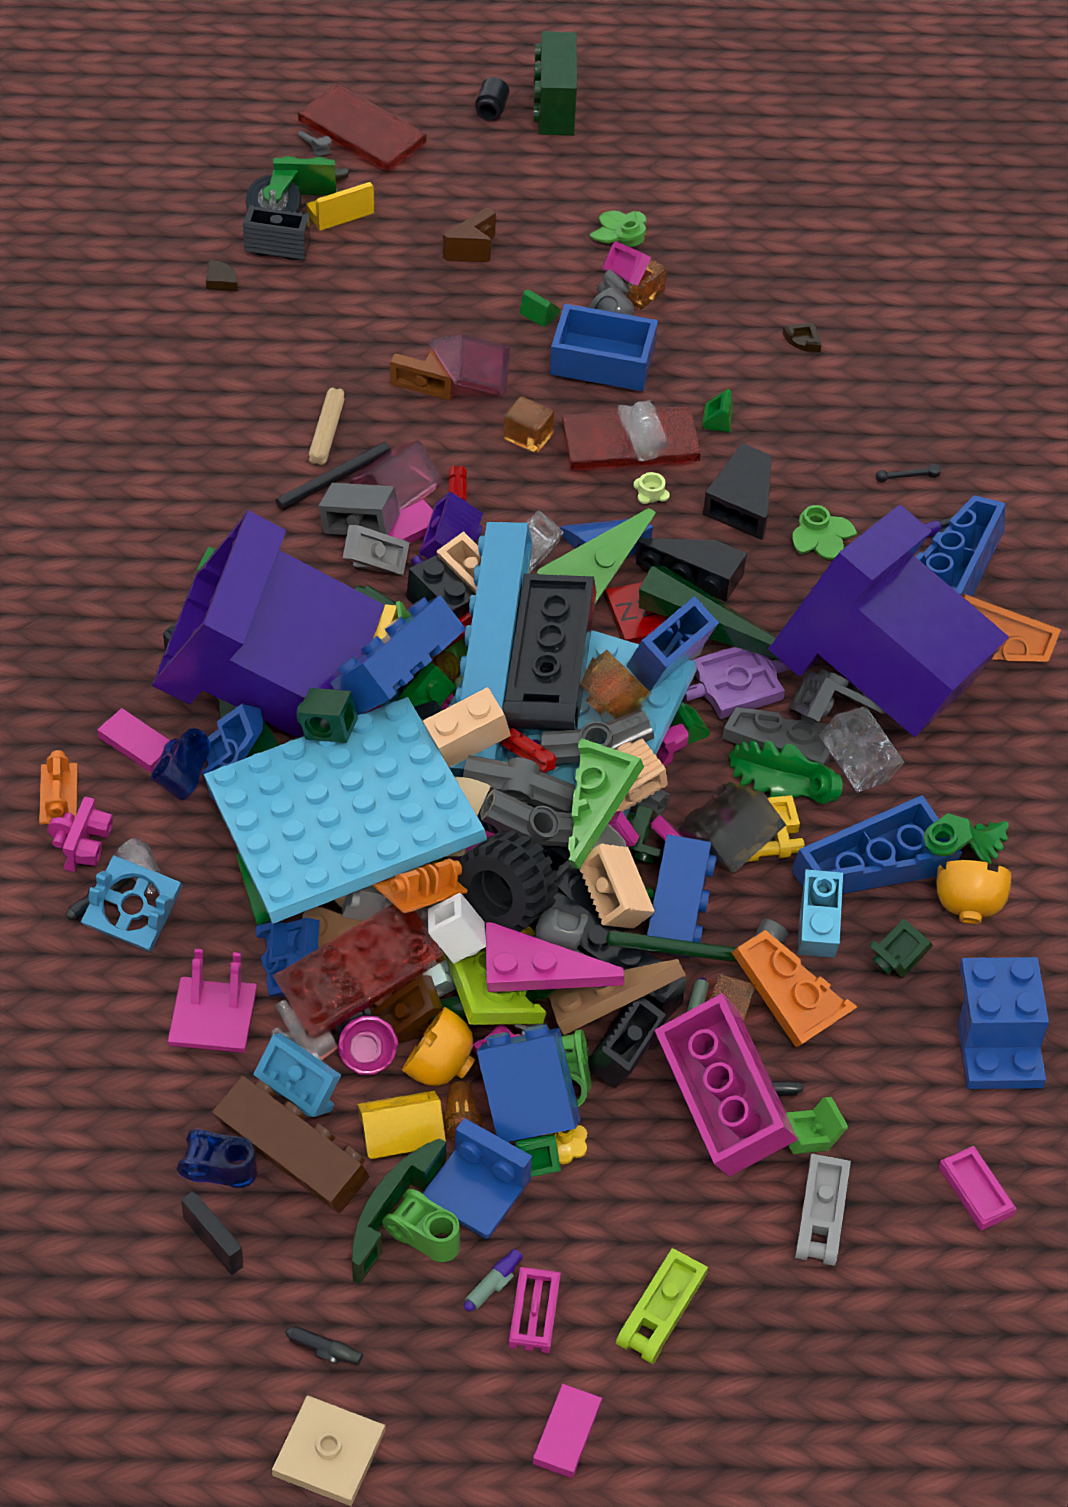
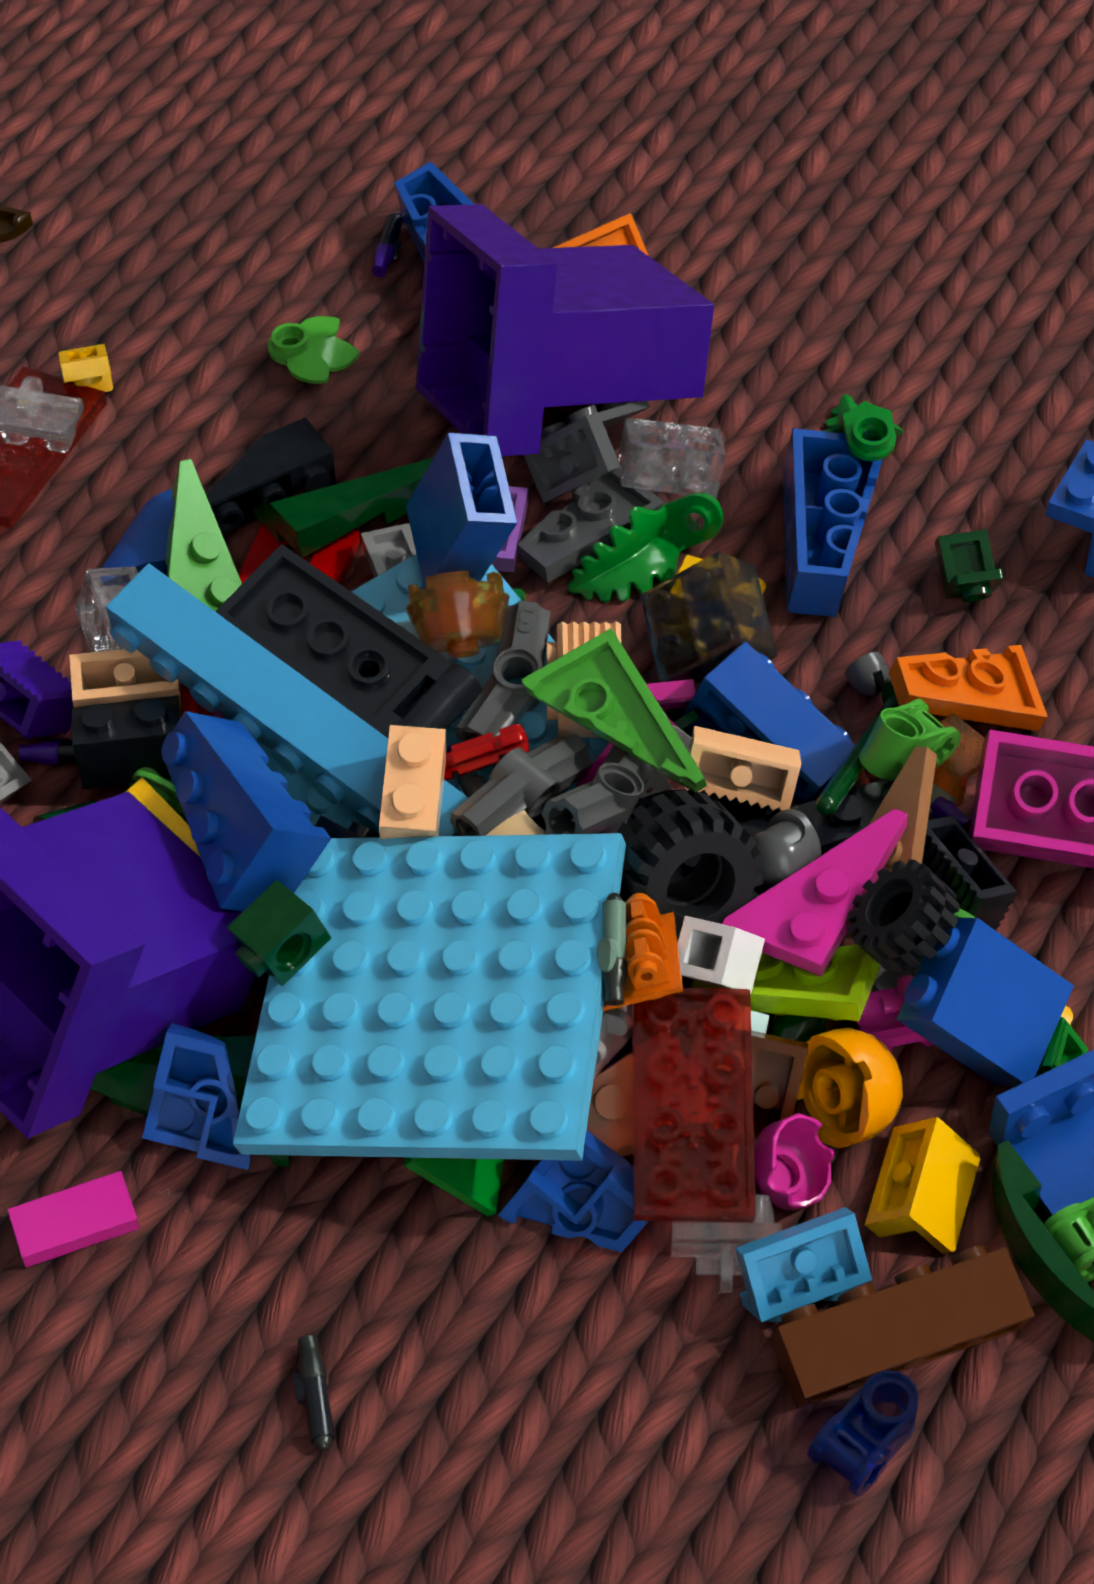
camera: 55 degrees left, 0 degrees up
orange hinge [39,750,78,825] -> none
dark pink hips [47,796,113,872] -> none
dark azure piece [81,855,183,953] -> none
clear cone [115,838,161,894] -> none
clear blue piece [151,728,210,801] -> none
dark pink plate [168,948,257,1053] -> none
black tile [181,1191,243,1275] -> none
clear orange cone [443,1082,483,1141] -> none
yellowish green plate [633,472,670,504] -> none
green slope [702,389,734,432] -> none
black slope [703,443,771,540] -> none
medium azure slope [797,869,843,958] -> none
black hinge [875,464,941,483] -> none
light orange cylinder [936,860,1012,924] -> none
none -> yellow bracket [58,344,113,398]
none -> sand green piece [597,893,628,1006]
none -> black tyre [847,859,959,972]
none -> bright green piece [859,699,961,781]

